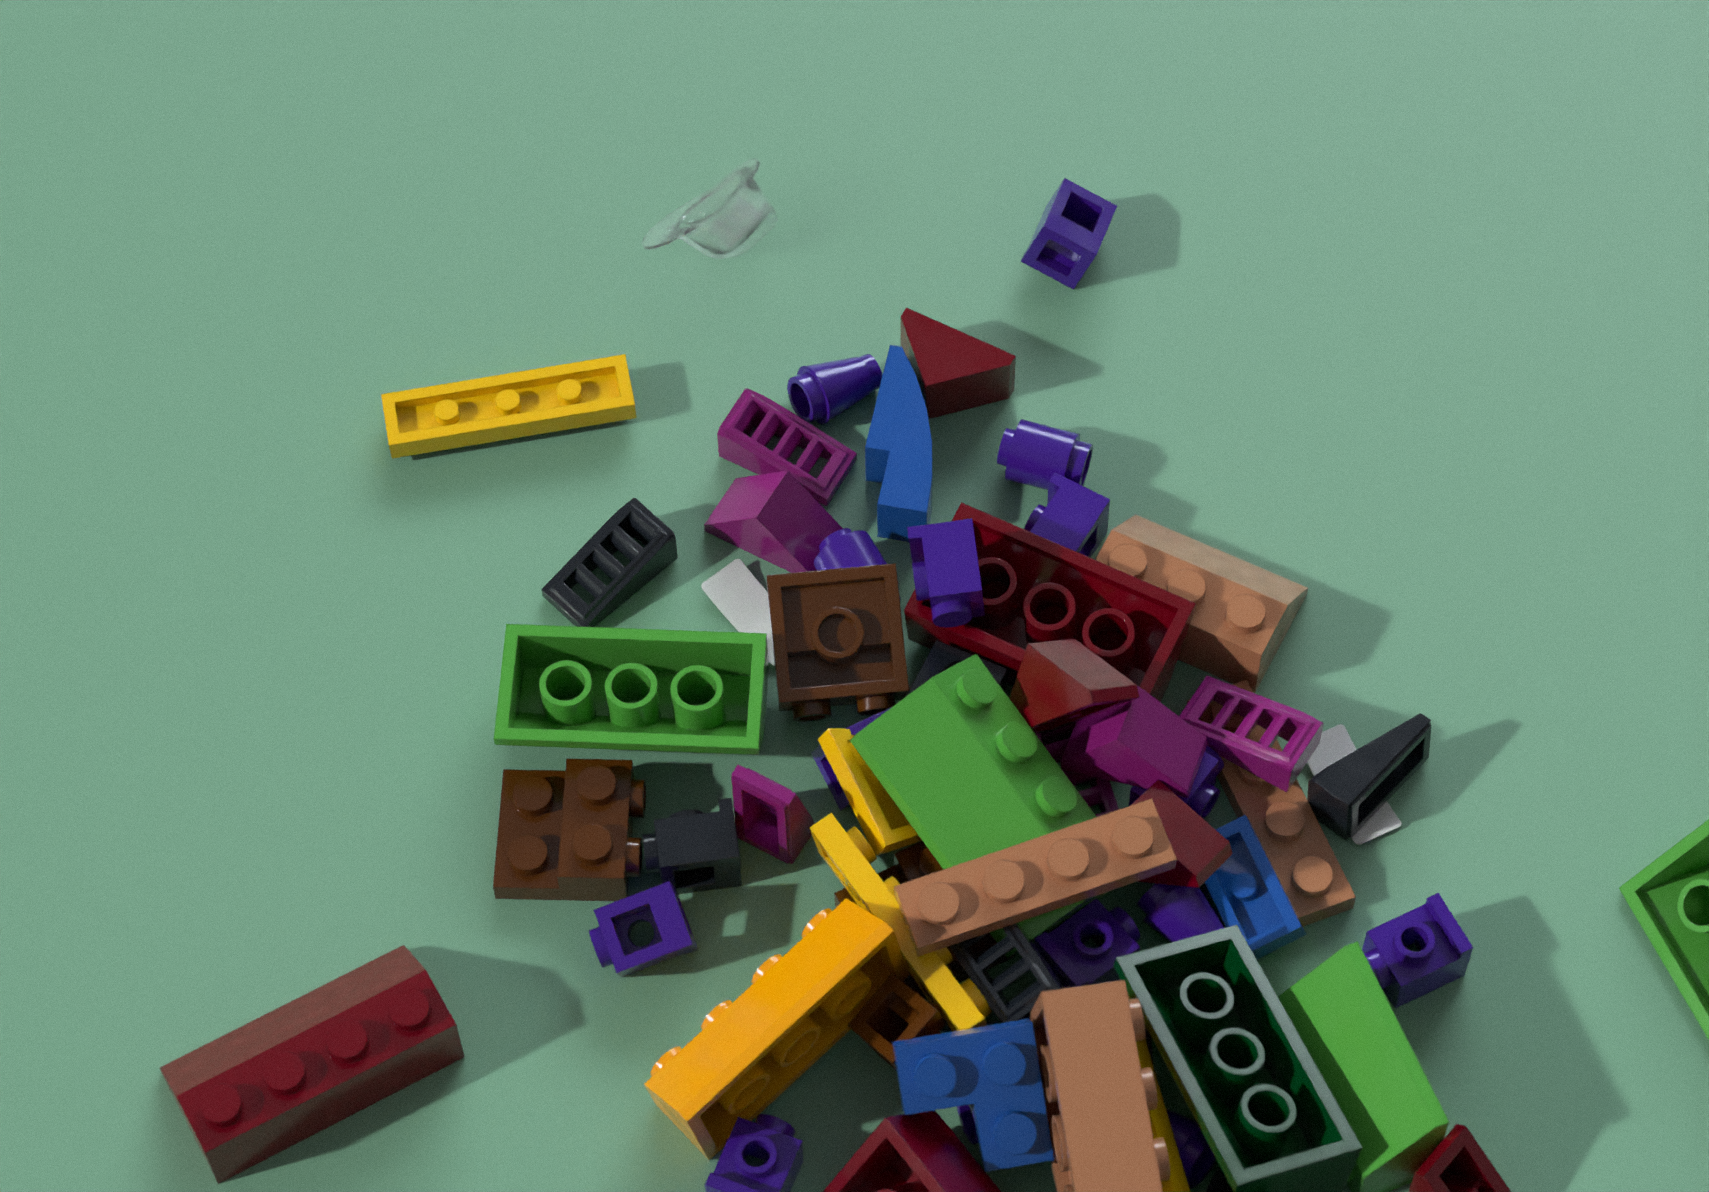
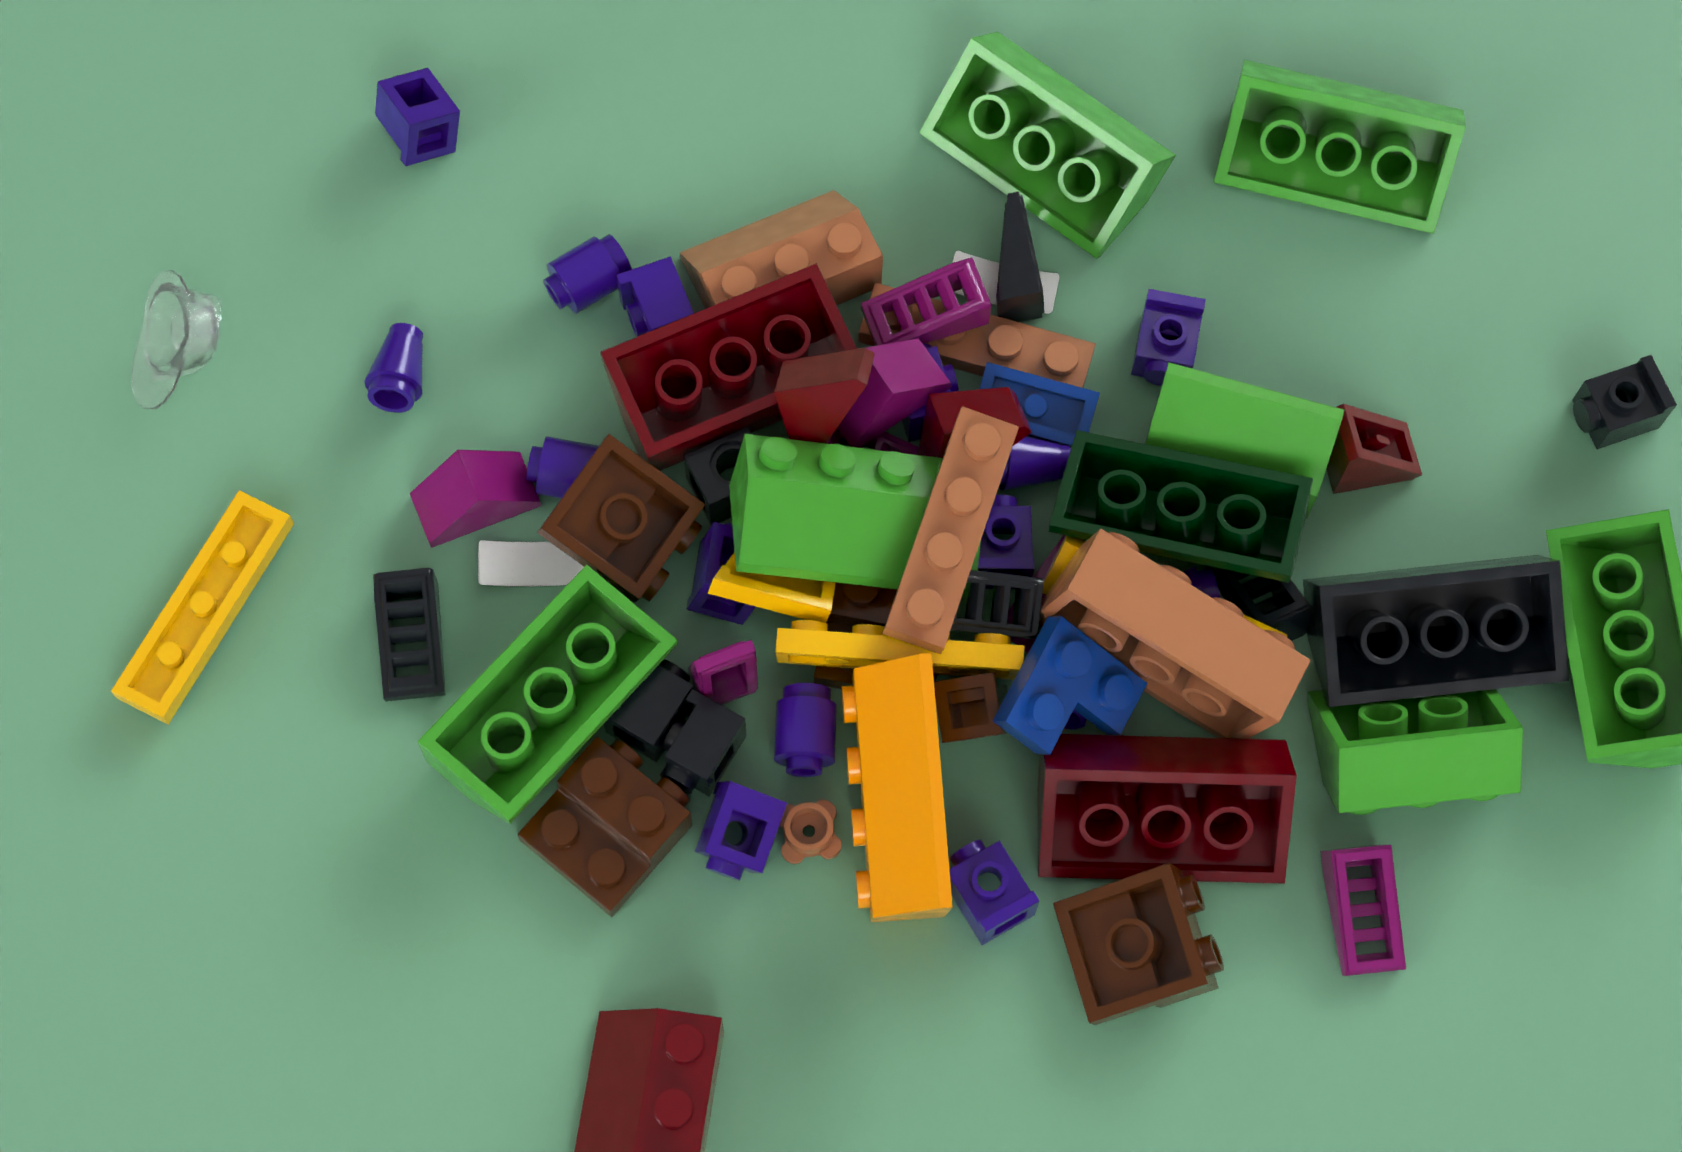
camera: 55 degrees left, 10 degrees up
magenta slope [717,388,857,506] -> none
blue slope [865,345,932,542] -> none
dark red slope [901,307,1016,419] -> none
dark purple brick [907,519,985,628] -> none
none -> black brick [604,659,694,763]
none -> dark purple brick [774,683,837,777]
none -> nougat plate [779,799,842,864]
none -> bright green slope [919,31,1176,259]

